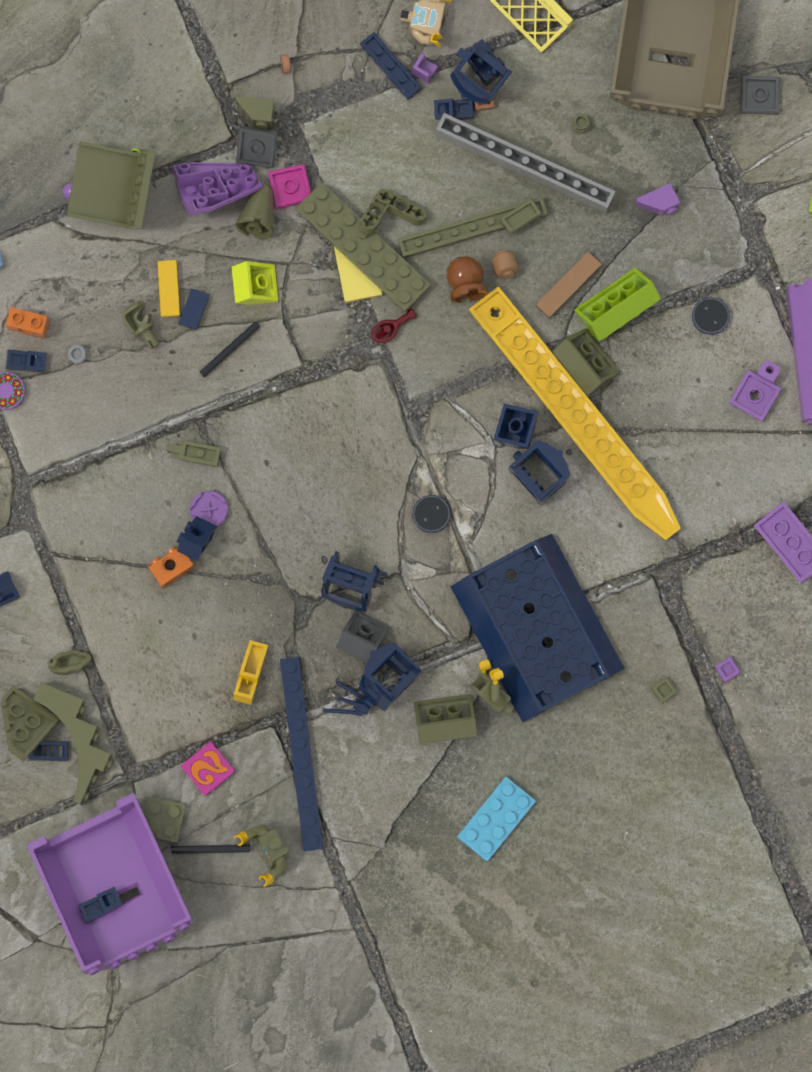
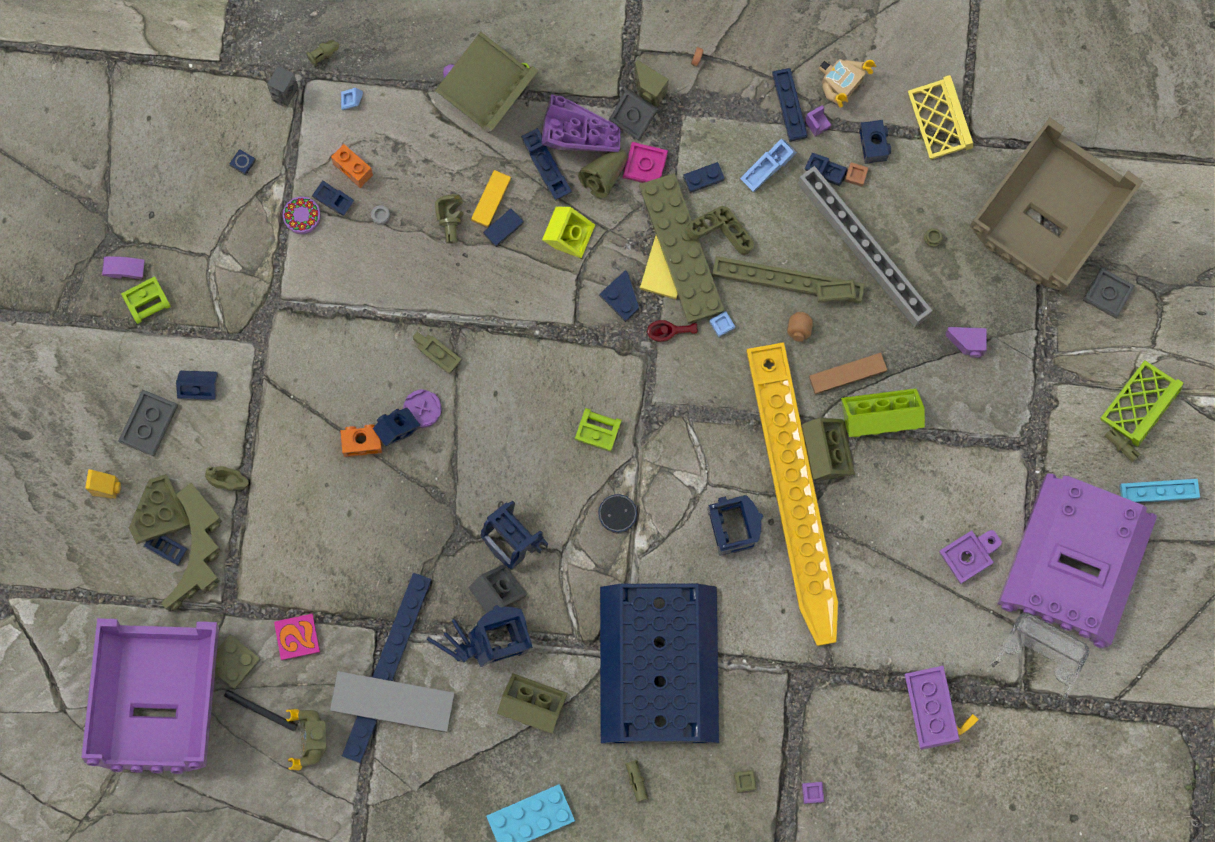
camera: 25 degrees right, 5 degrees down
dark blue slope [79,887,122,924] -> none
black bar [199,321,260,377] -> none
yellow slope [233,640,268,705] -> none
dark orange tile [446,256,488,303] -> none
dark blue animal [450,43,512,104] -> none
olive torso [469,659,514,715] -> none
dark blue slope [493,403,539,449] -> none
black tile [692,297,730,335] -> none
none -> light grey tile [330,671,454,732]
none -> dark blue slope [521,128,572,201]
none -> lime plate [575,408,622,452]
none -> dark blue wing [599,270,639,322]
none -> olive pin [625,760,649,802]
none -> dark blue plate [683,162,725,193]
none -> light blue tile [709,311,735,337]
none -> light blue slope [740,139,797,192]

